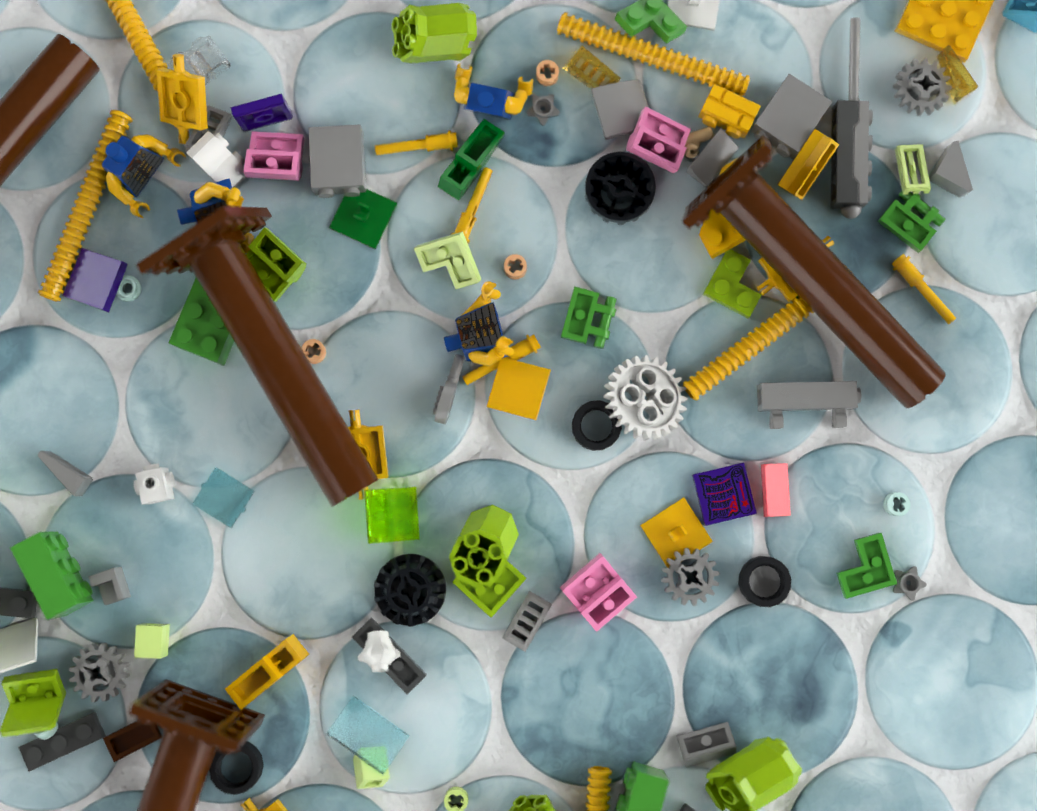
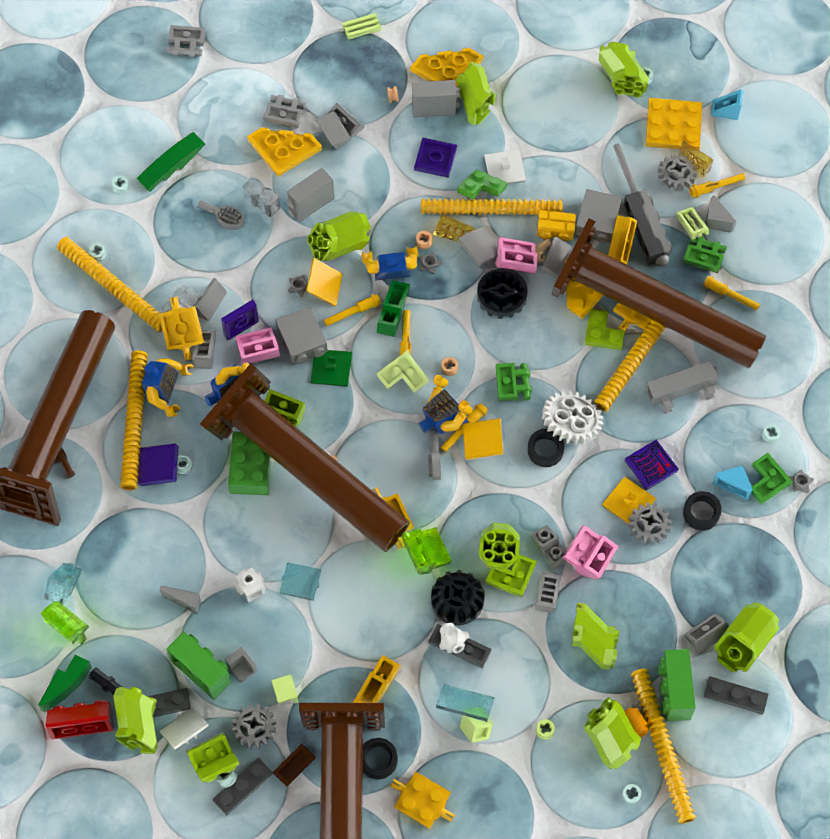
camera: 20 degrees left, 20 degrees down
white brick [186,131,245,187] -> none
coral slope [761,463,791,517] -> none
none -> light grey slope [196,278,227,321]
none -> light grey plate [288,275,308,297]
none -> yellow piece [306,258,343,307]
none -> light grey slope [531,525,567,569]
none -> lime brick [572,602,619,670]
none -> yellow pin [689,173,745,198]
none -> medium azure slope [713,465,753,500]

